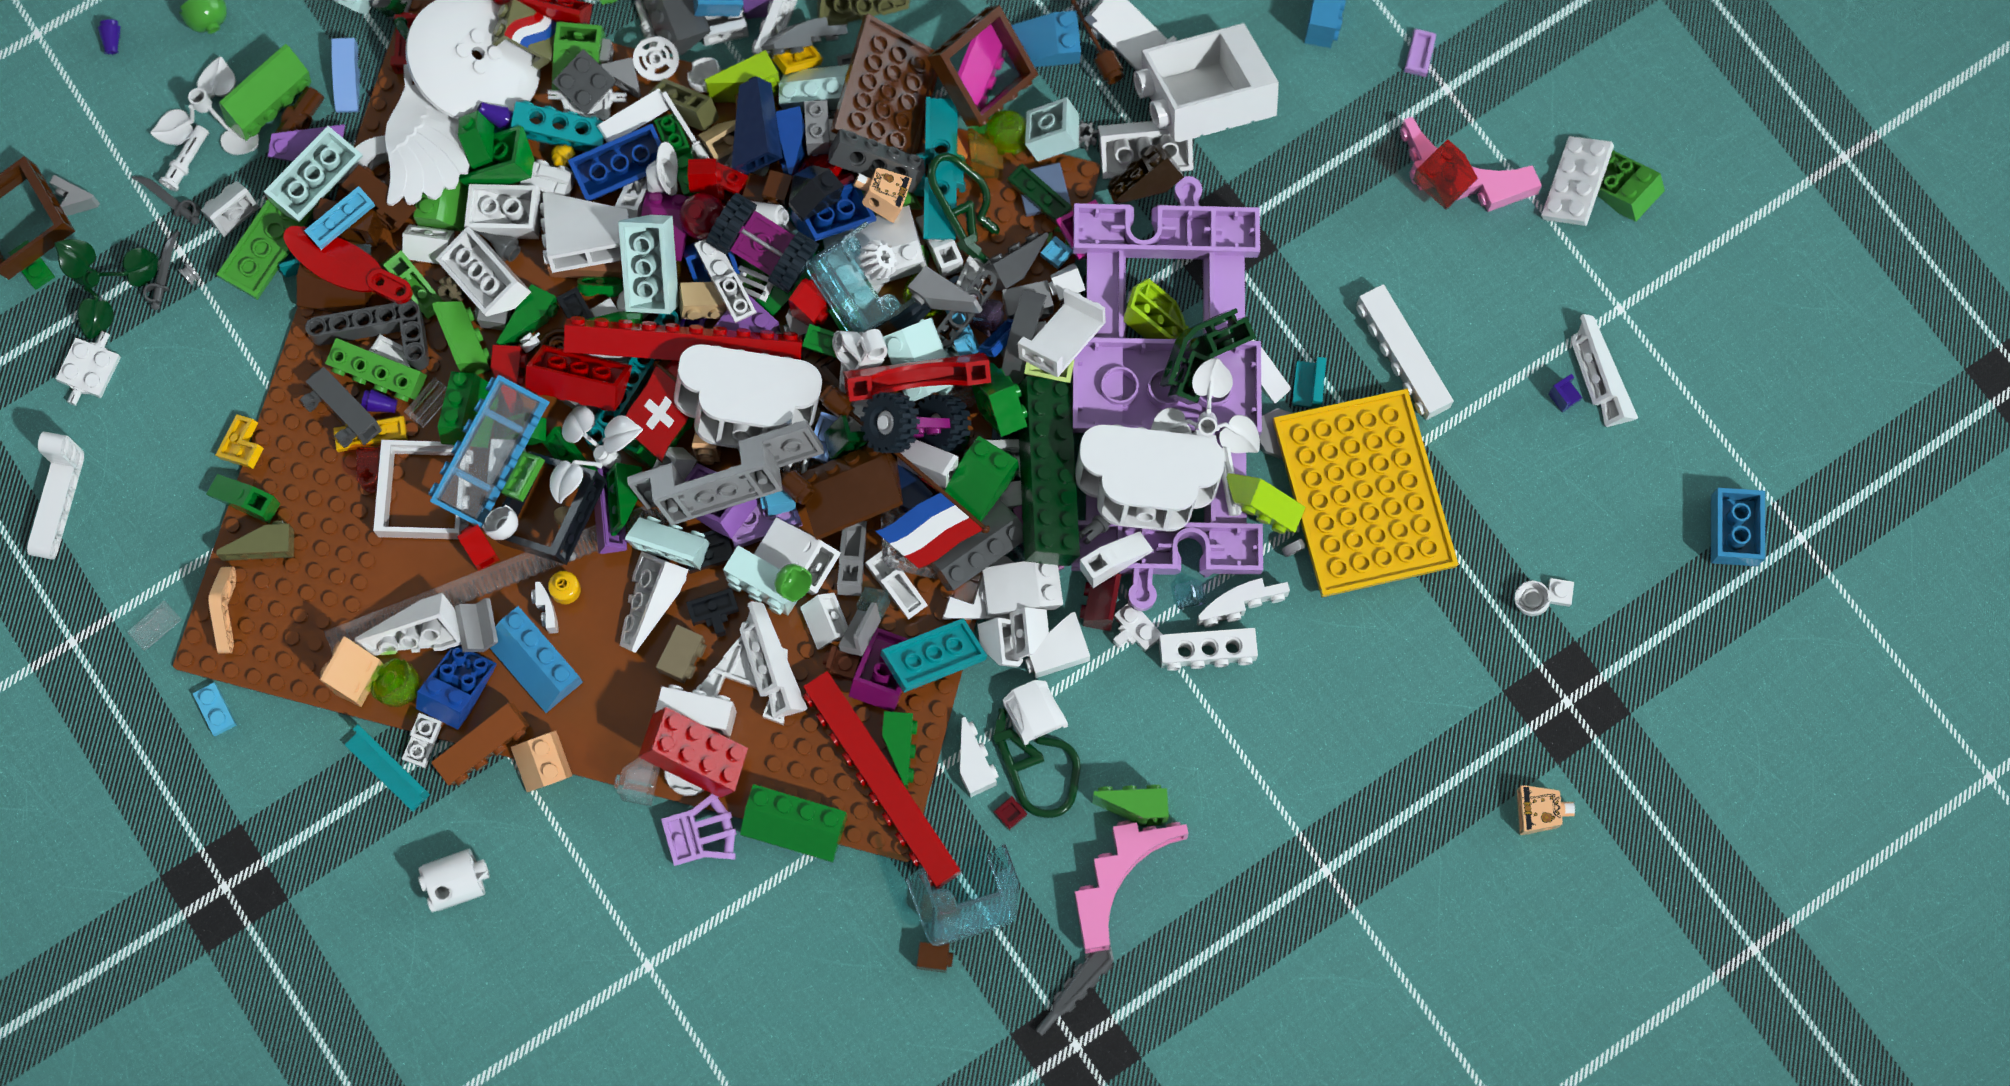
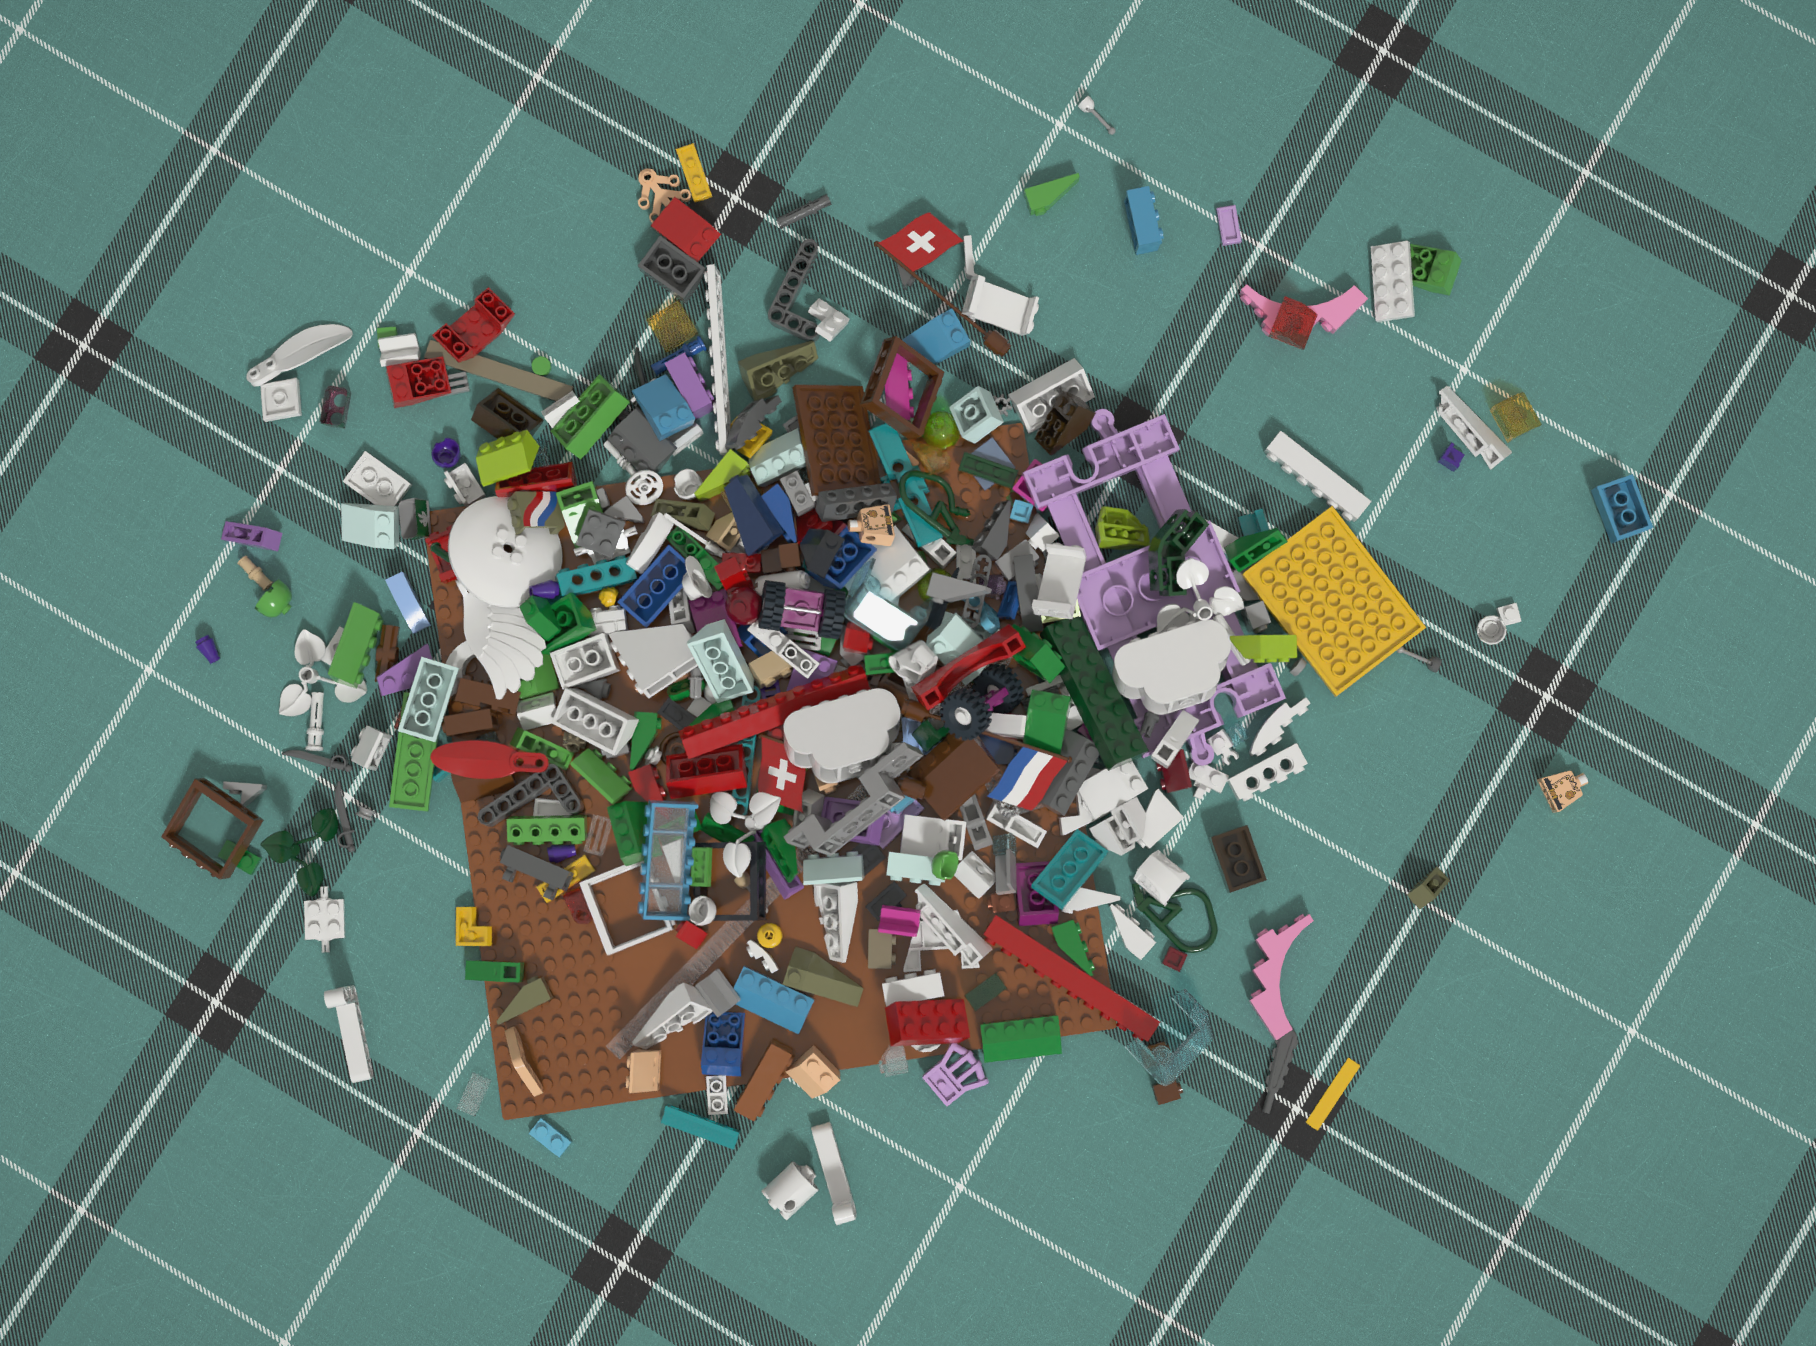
camera: 15 degrees left, 10 degrees up
medium azure plate [304,186,376,250] -> none
clear neon green cylinder [371,658,420,707] -> none
white gear [858,240,898,280] -> none
bright green slope [1092,785,1169,826] -> none
white brick [1133,23,1279,143] -> none
none -> light grey axle [688,666,703,699]
none -> olive wedge [783,946,864,1007]
none -> white beam [811,1122,857,1225]
none -> dark pink panel [878,905,921,937]
none -> clear green panel [964,972,1007,1011]
none -> white slope [1061,888,1121,914]
none -> white plate [1207,729,1239,765]
none -> dark brown brick [1208,825,1267,893]
none -> green slope [1224,528,1288,572]
none -> light grey brick [1240,601,1271,634]
none -> yellow sticker [1306,1058,1360,1130]
none -> hinge [1396,647,1443,673]
none -> olive slope [1407,866,1450,909]
none -> clear yellow slope [1490,392,1542,443]

